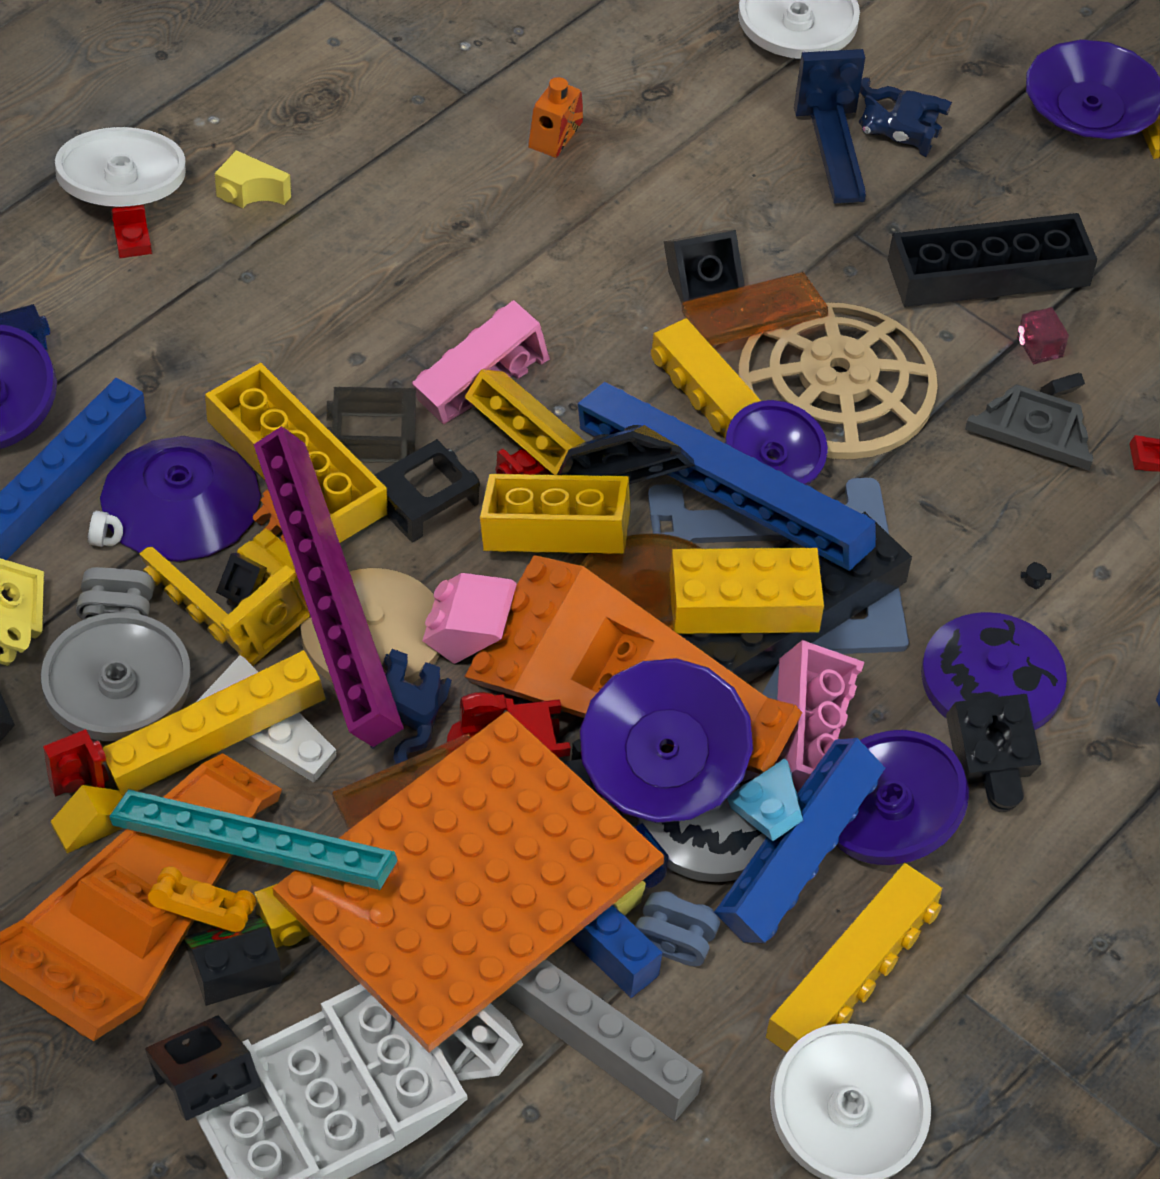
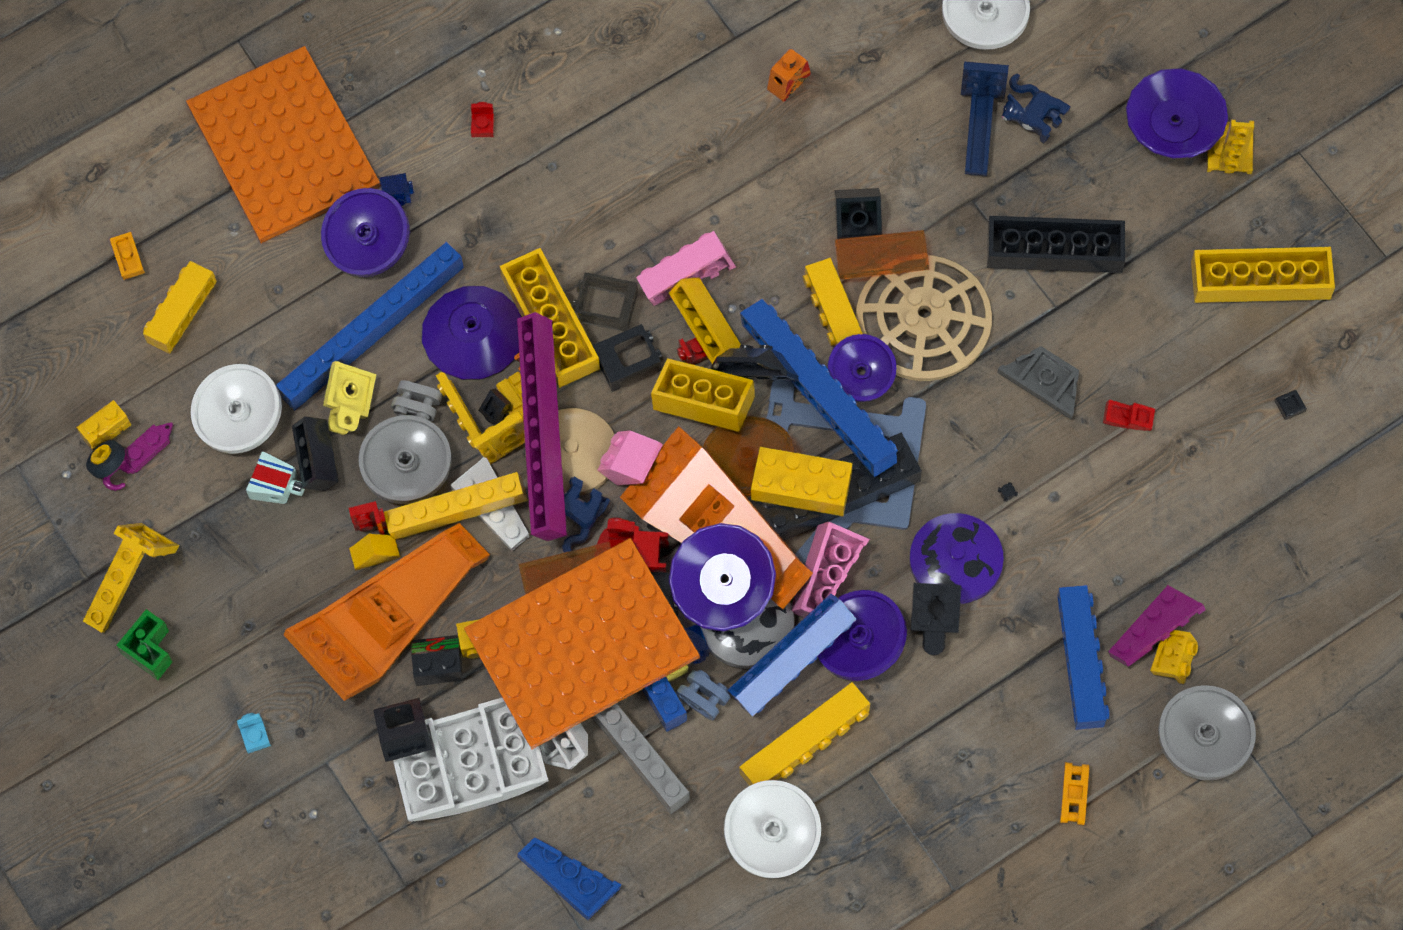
camera: 20 degrees right, 15 degrees up
white dish [55,127,186,207] -> none
white tile [88,511,123,547] -> none
teal tile [109,789,398,890] -> none
light orange plate [148,866,257,932] -> none
light yellow arch [215,150,291,208] -> none
medium azure wing [727,758,803,841] -> none
clear pink brick [1017,307,1069,365] -> none
black tile [1039,372,1085,397] -> none

